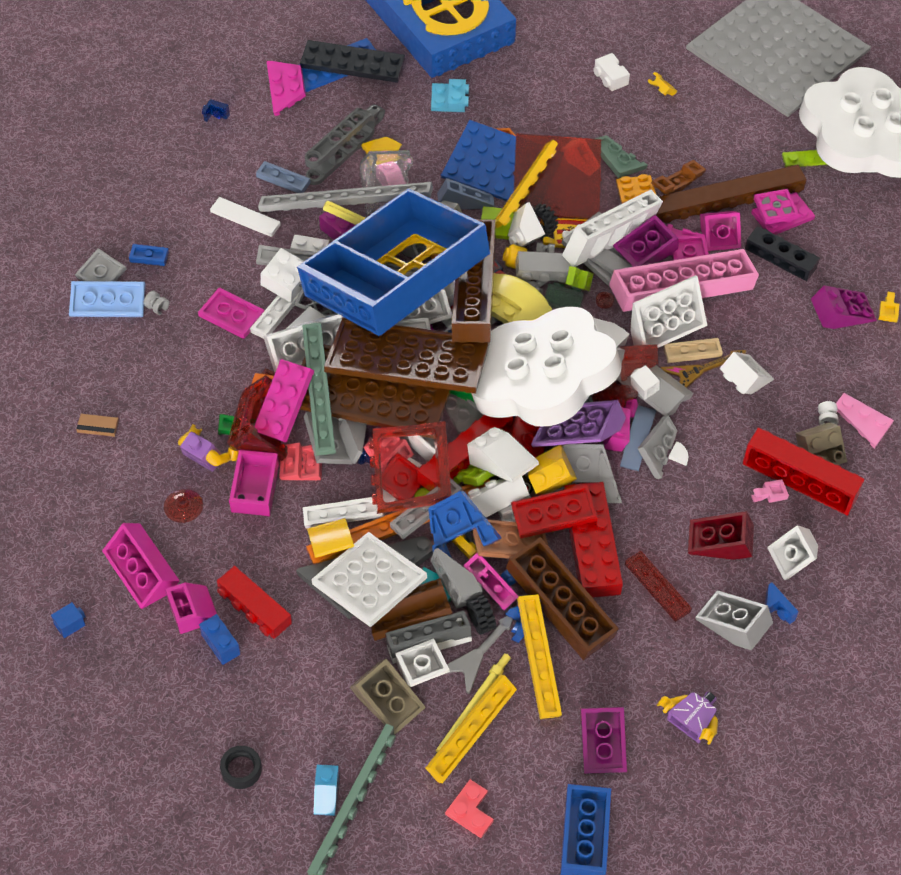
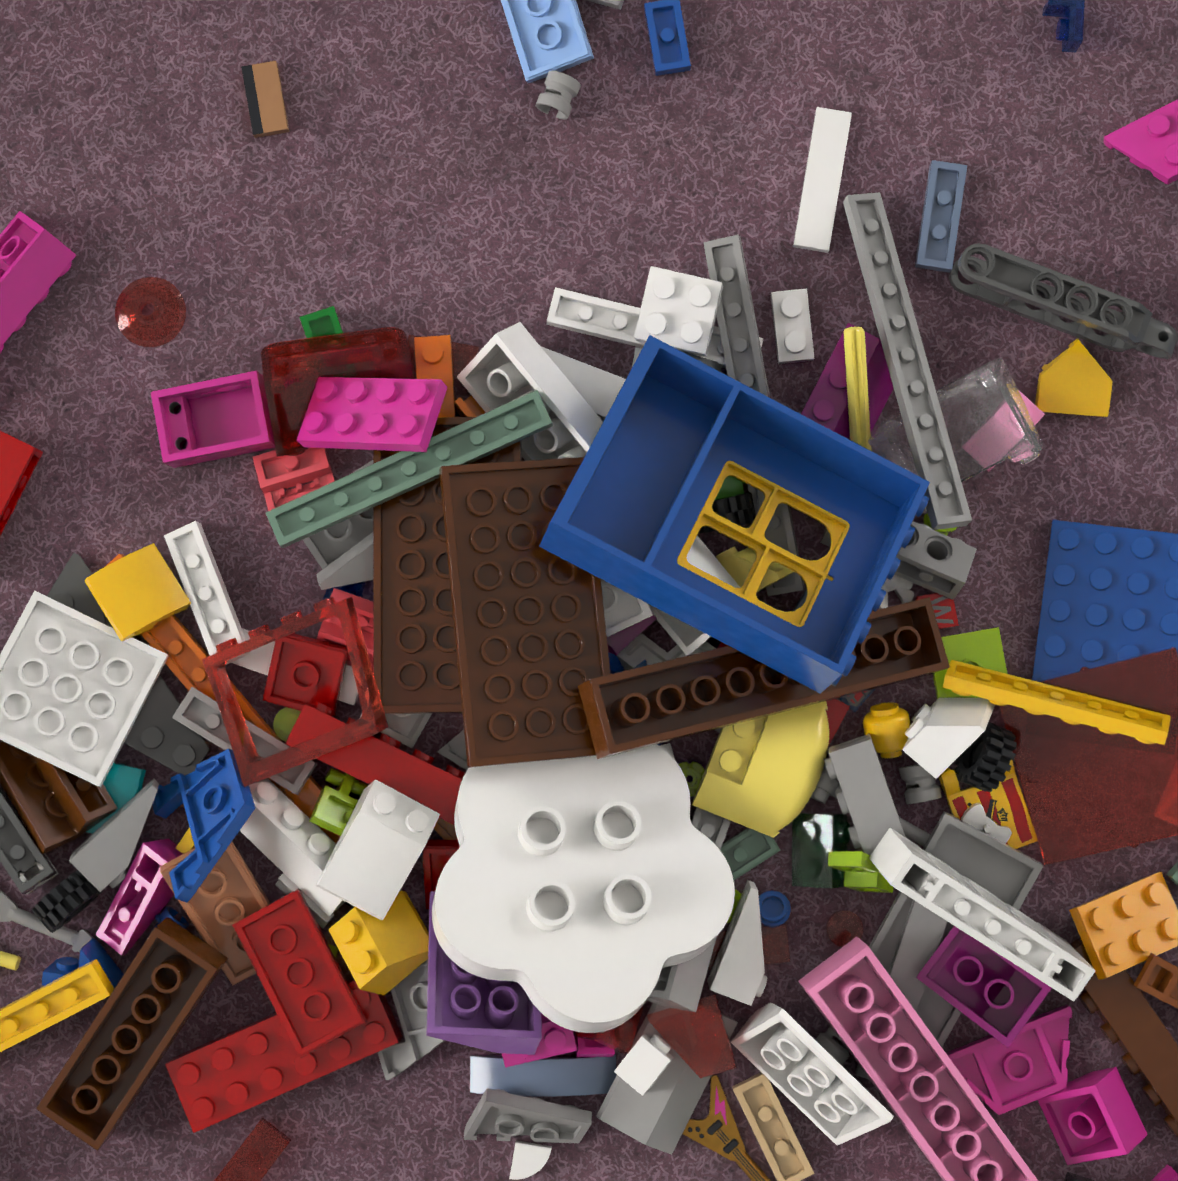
camera: 75 degrees right, 30 degrees up
torso [178,424,239,472] -> none
dark pink plate [198,287,264,339] -> none
sand blue slope [437,178,494,210] -> none

